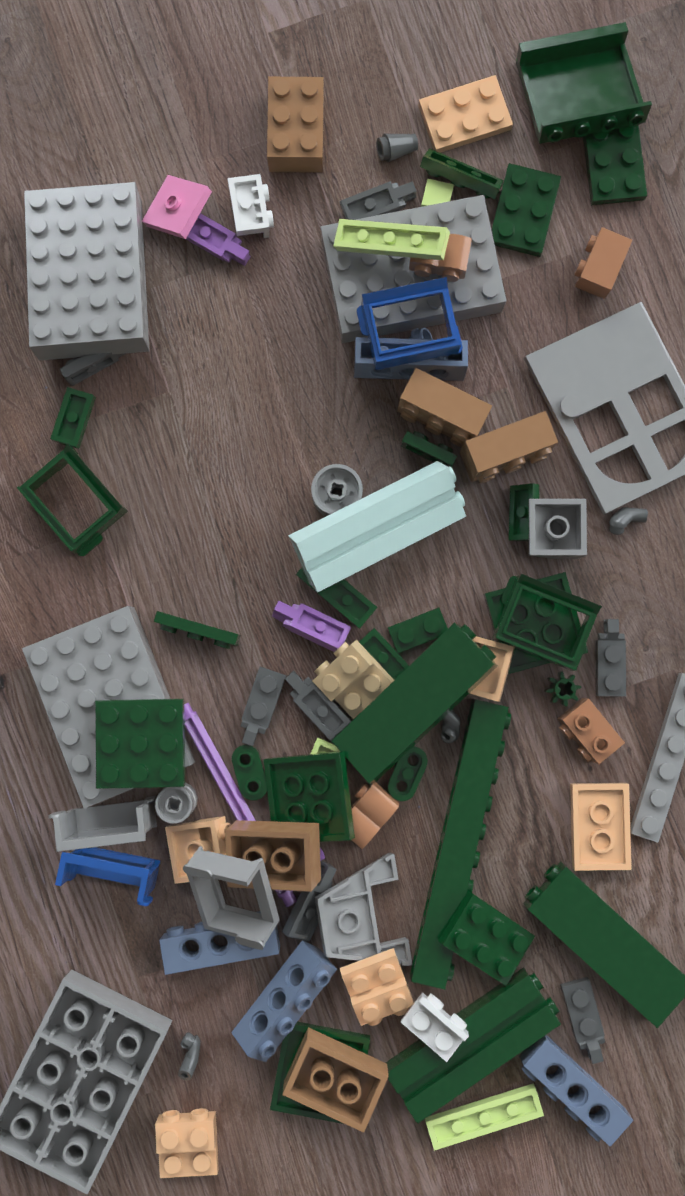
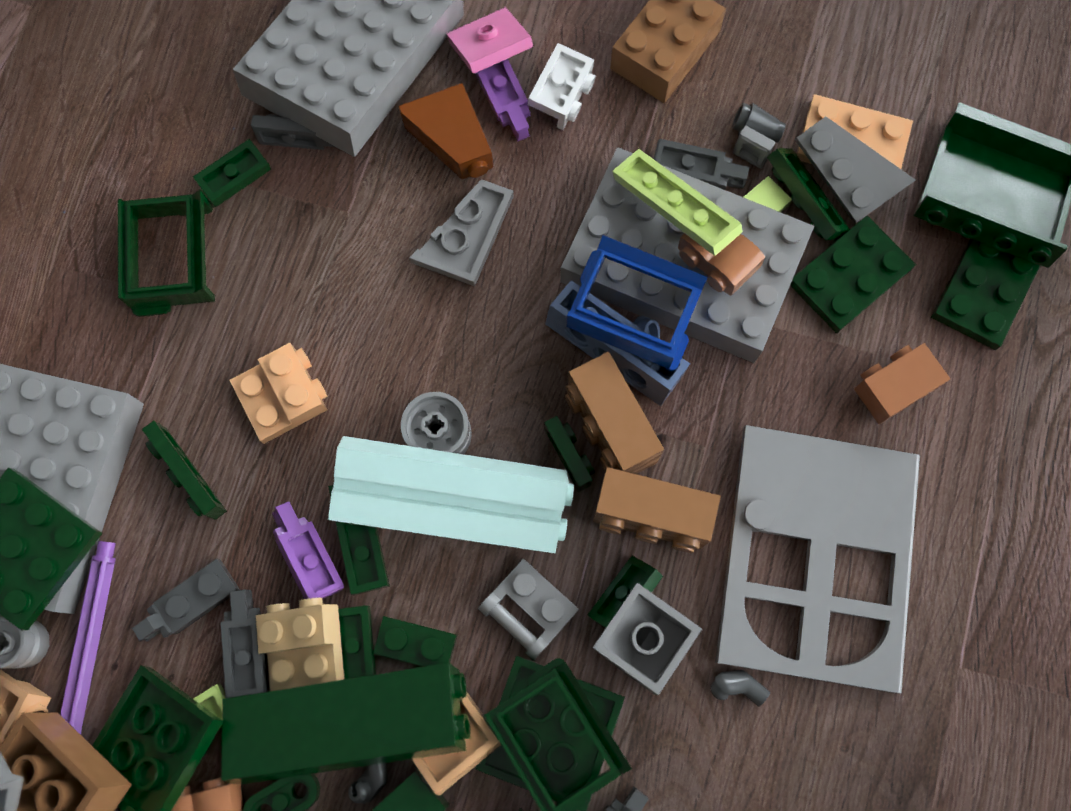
camera: 40 degrees right, 10 degrees down
dark green plate [232,744,267,800] -> none
none -> light nougat plate [230,343,328,444]
none -> dark orange slope [398,83,493,179]
none -> light grey wing [409,179,514,287]
none -> light grey plate [478,558,579,661]
none -> light grey tile [732,125,776,169]
none -> light grey wing [795,116,916,223]

